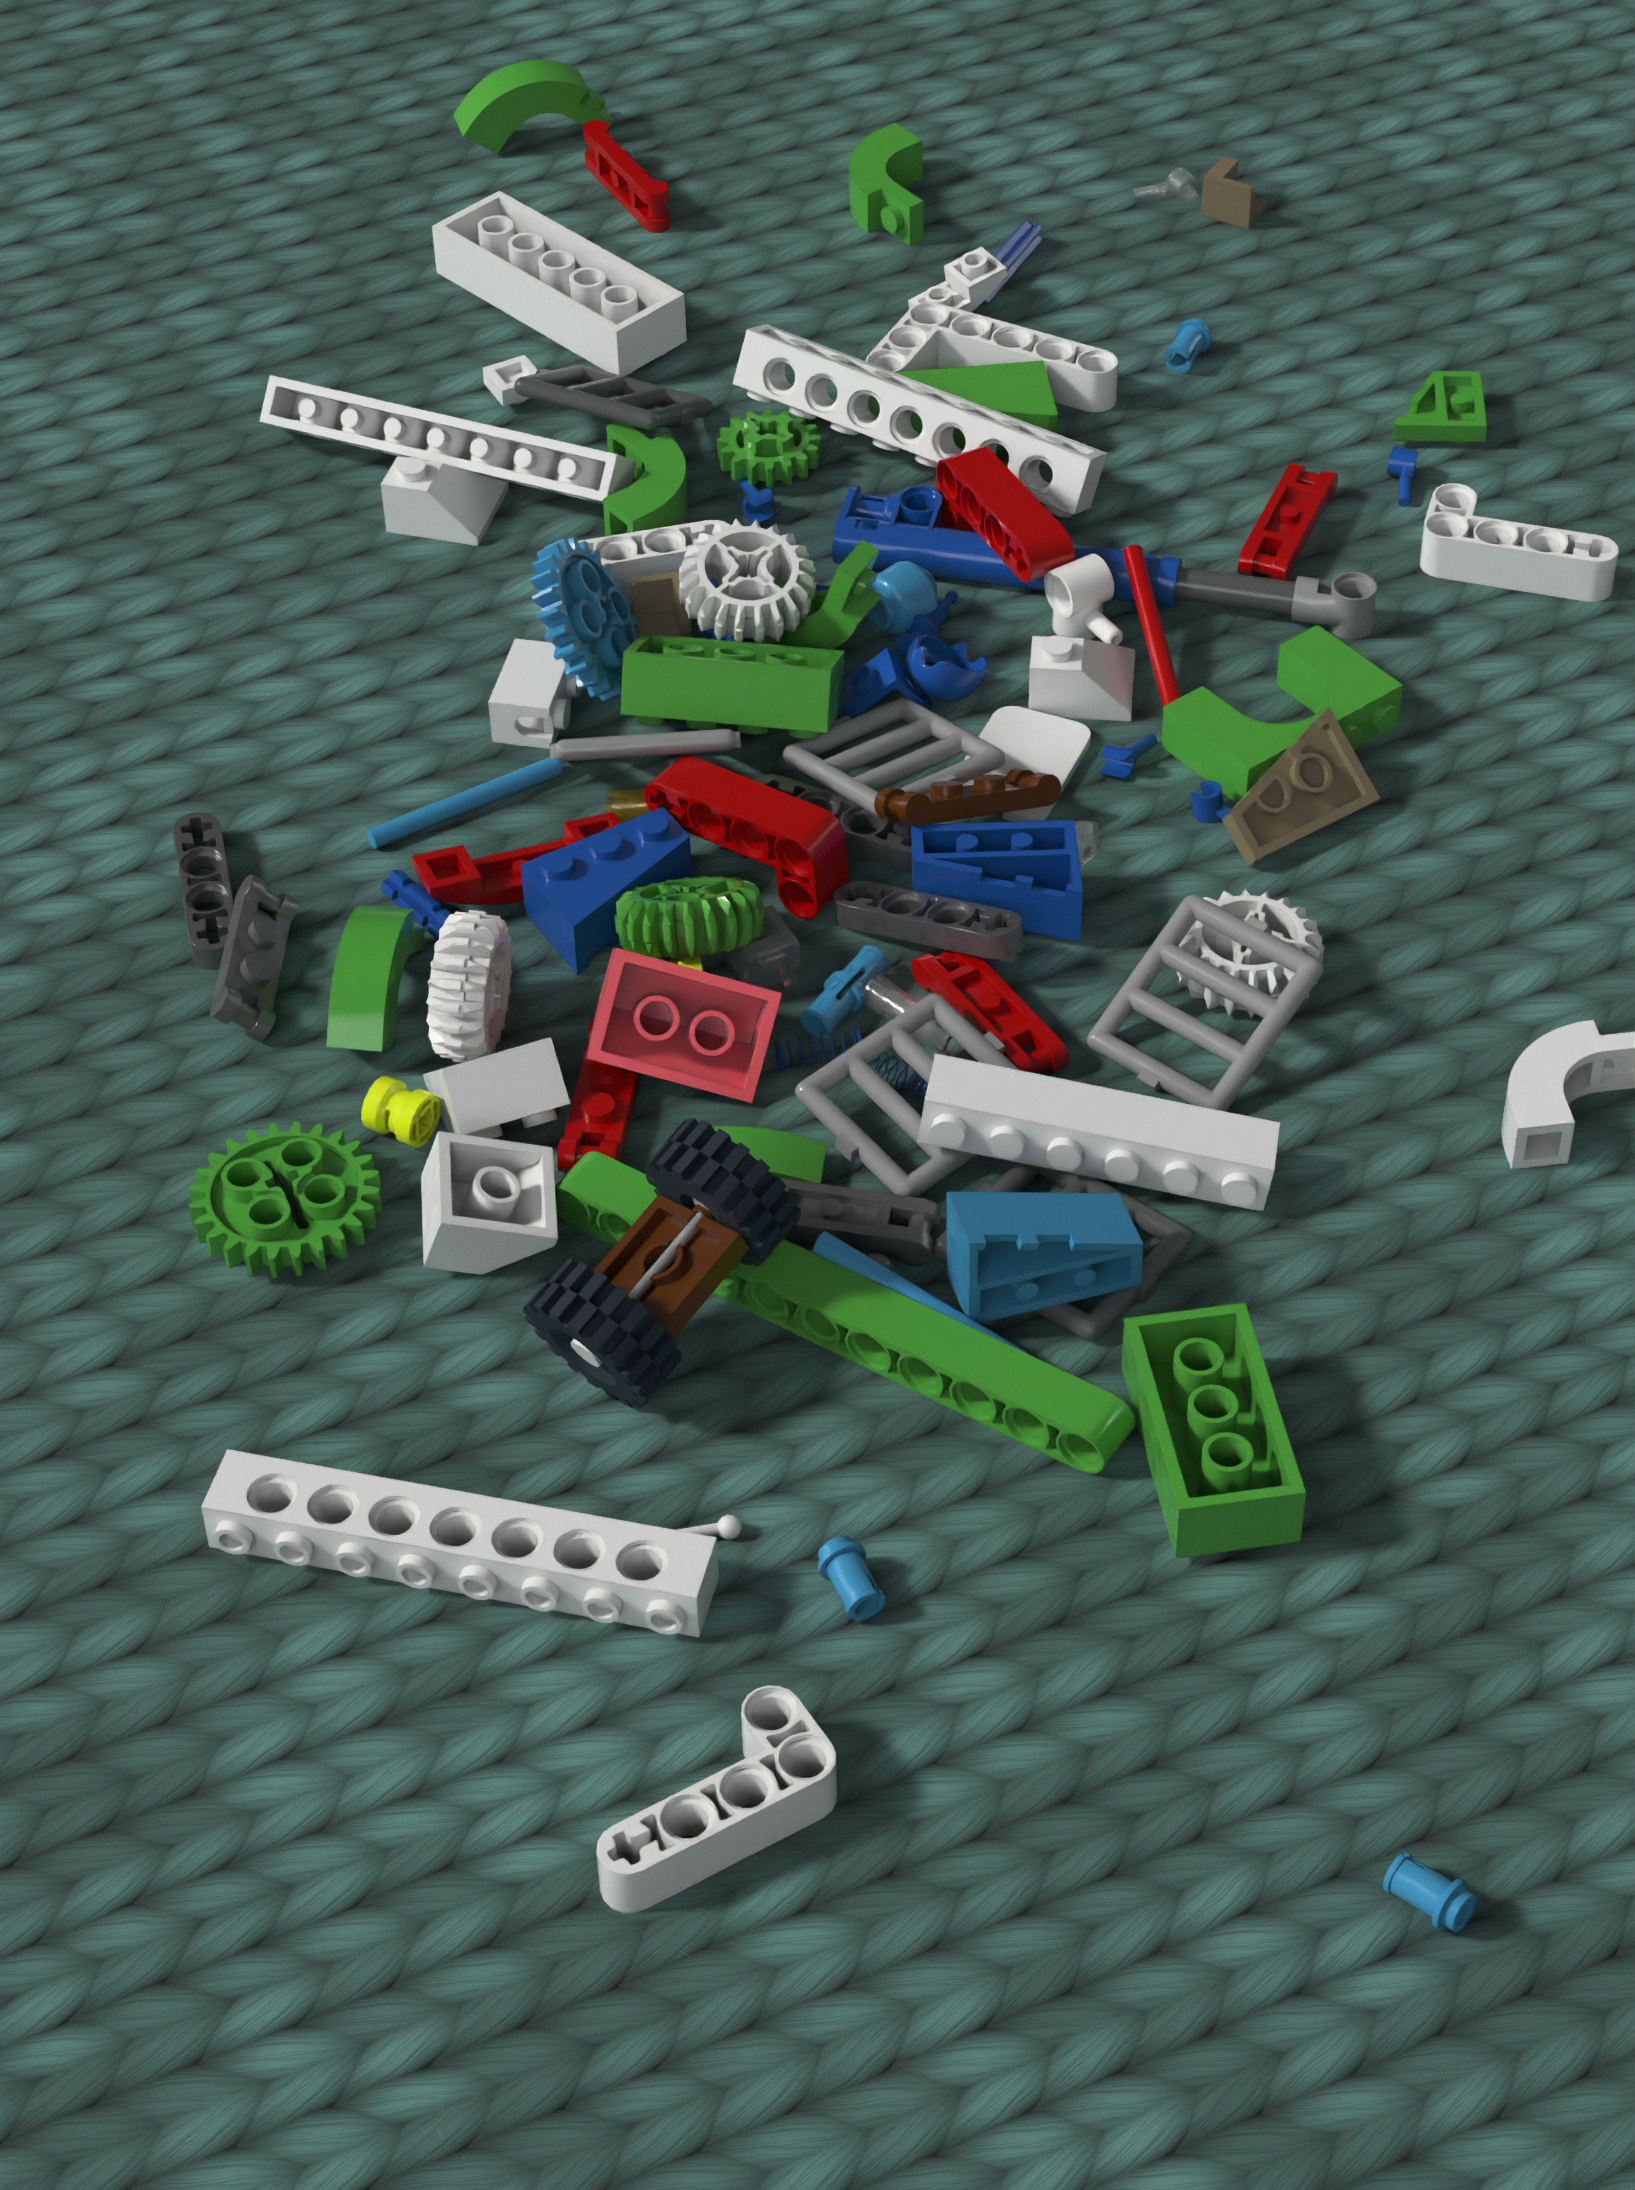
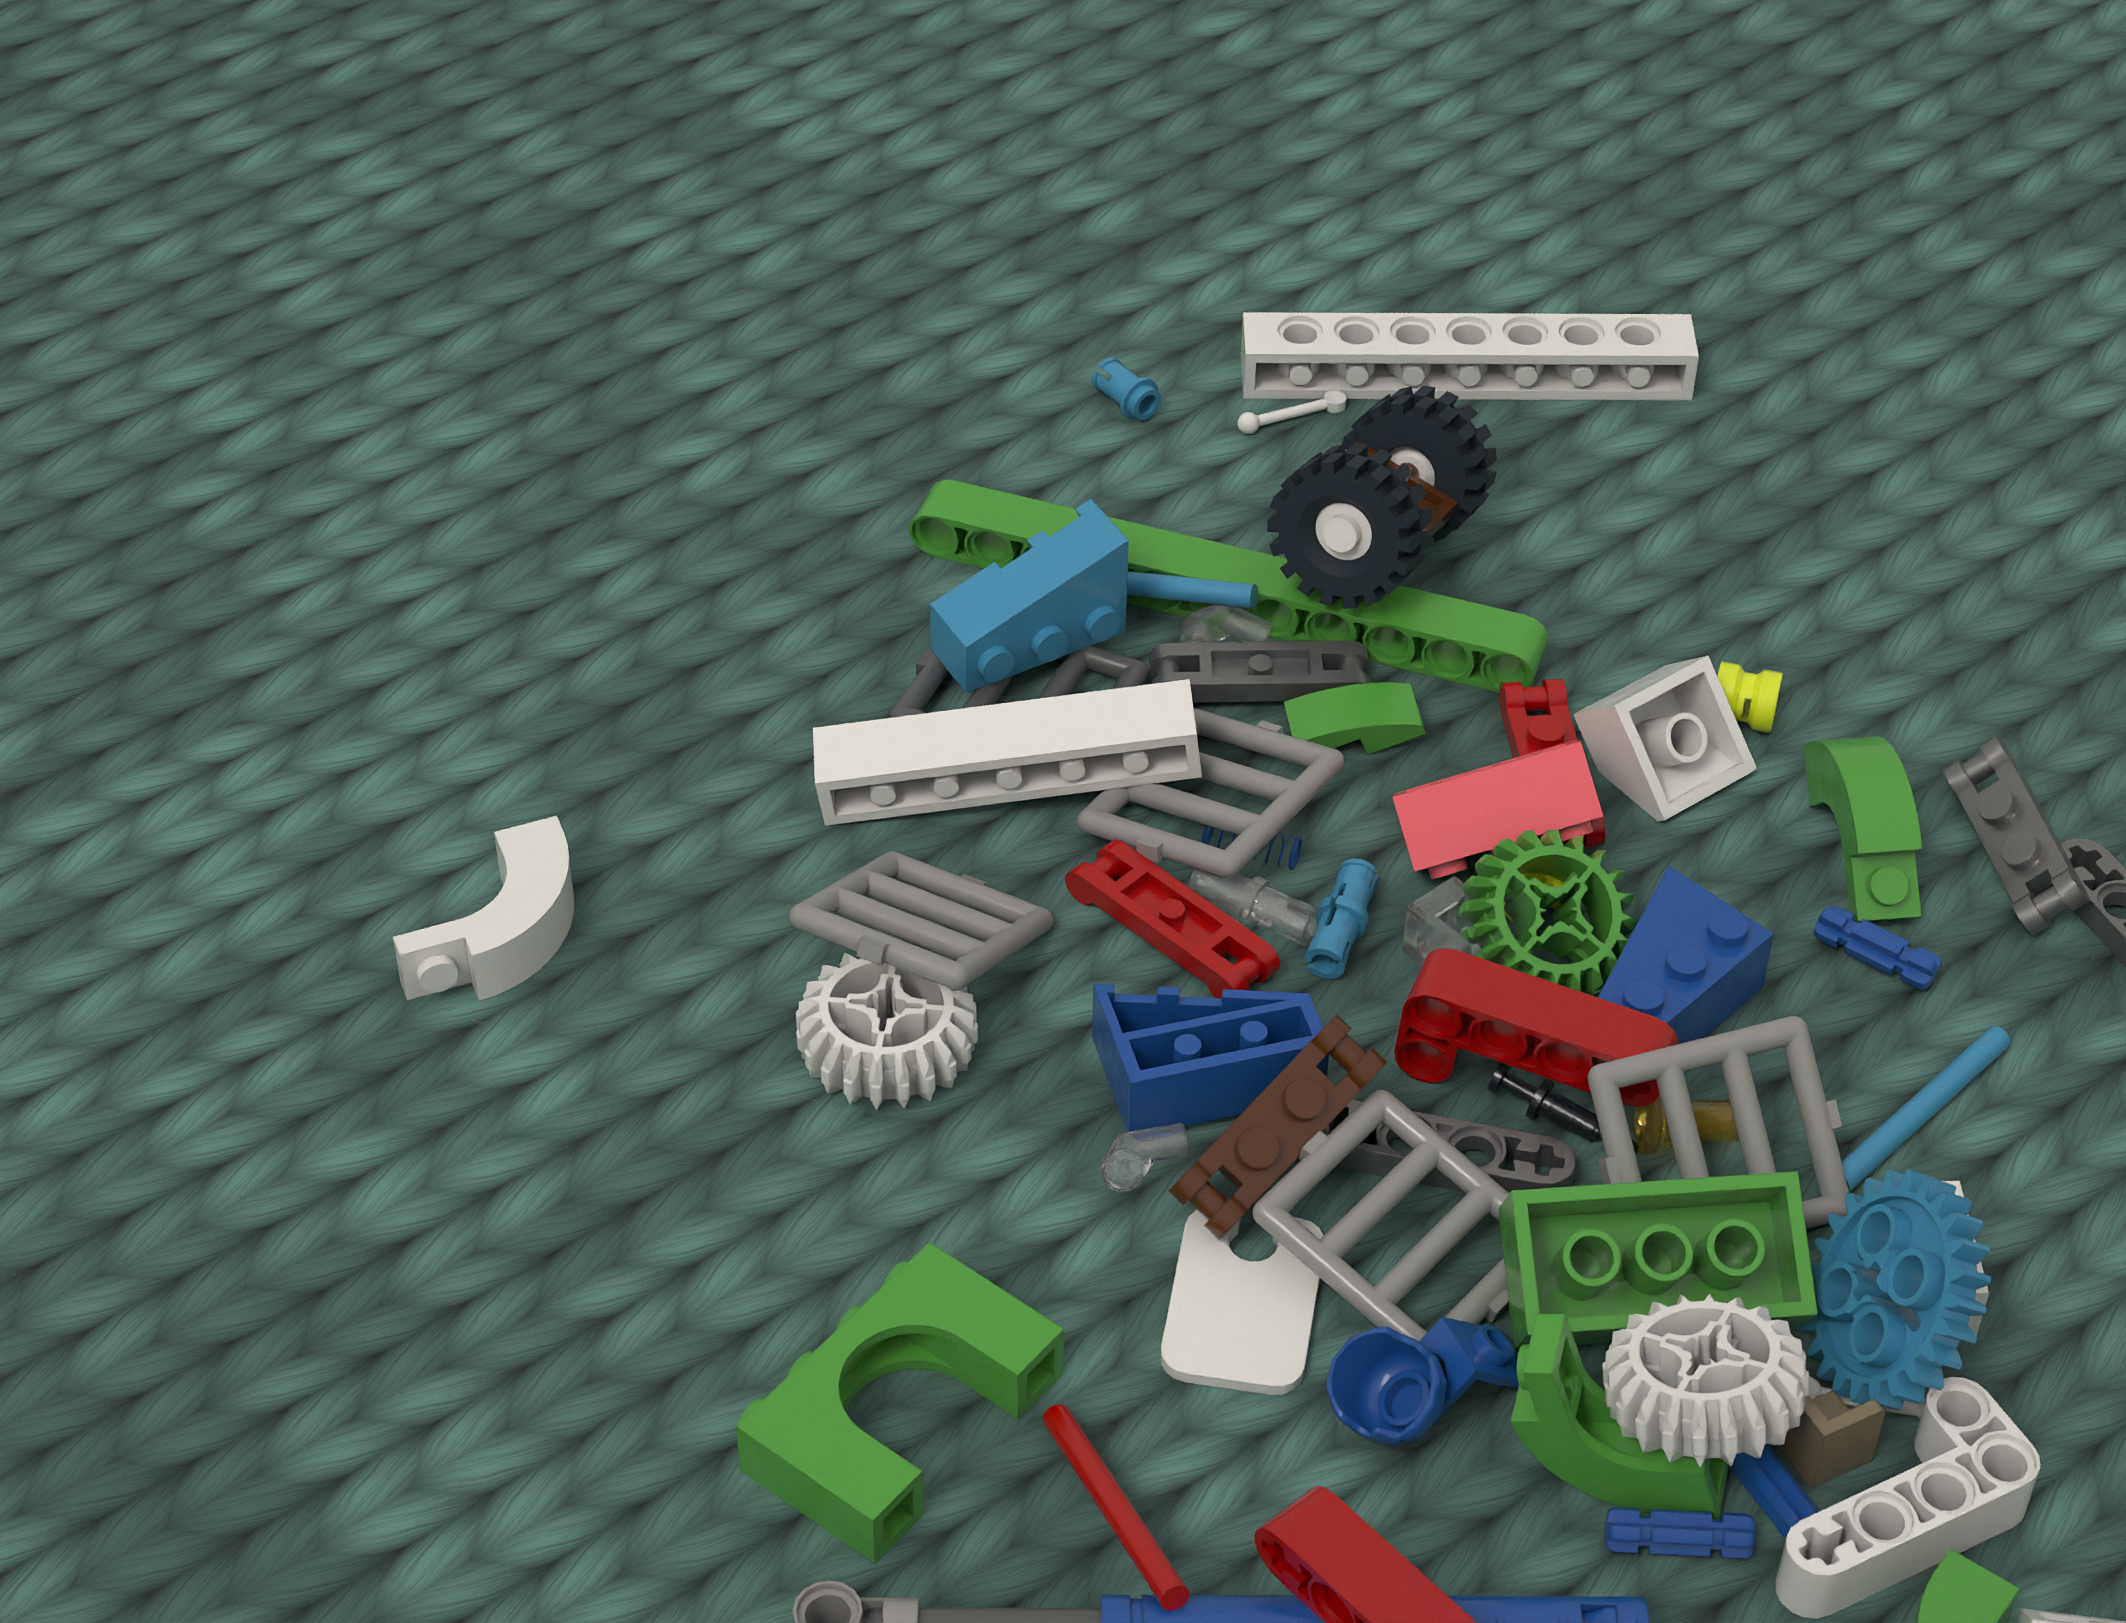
camera: 165 degrees right, 0 degrees up
bright green gear [189,1121,382,1278] -> none
red slope [412,811,621,905] -> none
white slope [421,1131,558,1275] -> none
white gear [426,910,513,1063] -> none
white beam [596,1685,837,1913] -> none
blue piece [775,1028,862,1070] -> none
flat silver beam [833,881,1025,959] -> none
dark azure head [867,561,938,635] -> none
blue piece [894,591,958,658] -> none
white slope [1028,635,1135,722] -> none
white piece [1044,553,1123,645] -> none
blue hand [1100,733,1158,780] -> none
bright green brick [1121,1303,1306,1559] -> none
blue hand [1191,780,1232,823] -> none
dark tan wing [1222,707,1381,867] -> none
dark azure pin [1383,1852,1477,1932] -> none

